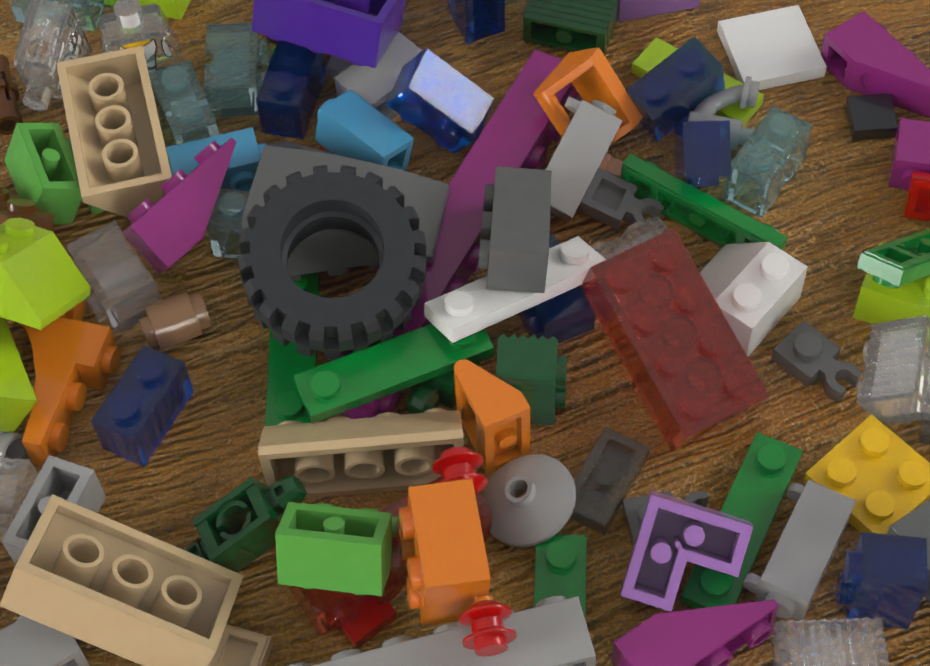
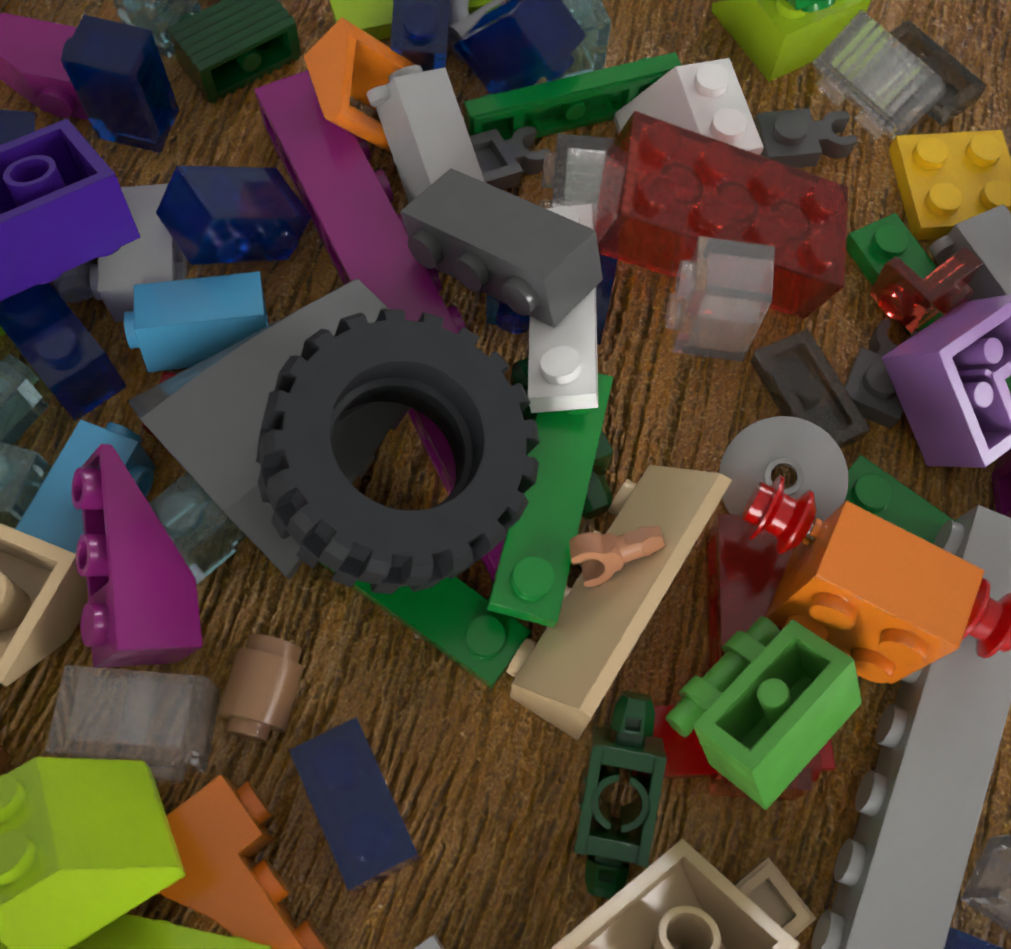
camera: 60 degrees left, 10 degrees up
orange tile [454,359,530,474] -> none
dark green brick [496,334,567,425] -> none
none -> nougat piece [569,526,666,587]
none -> clear brick [665,236,775,362]
none -> clear red bracket [870,247,983,334]

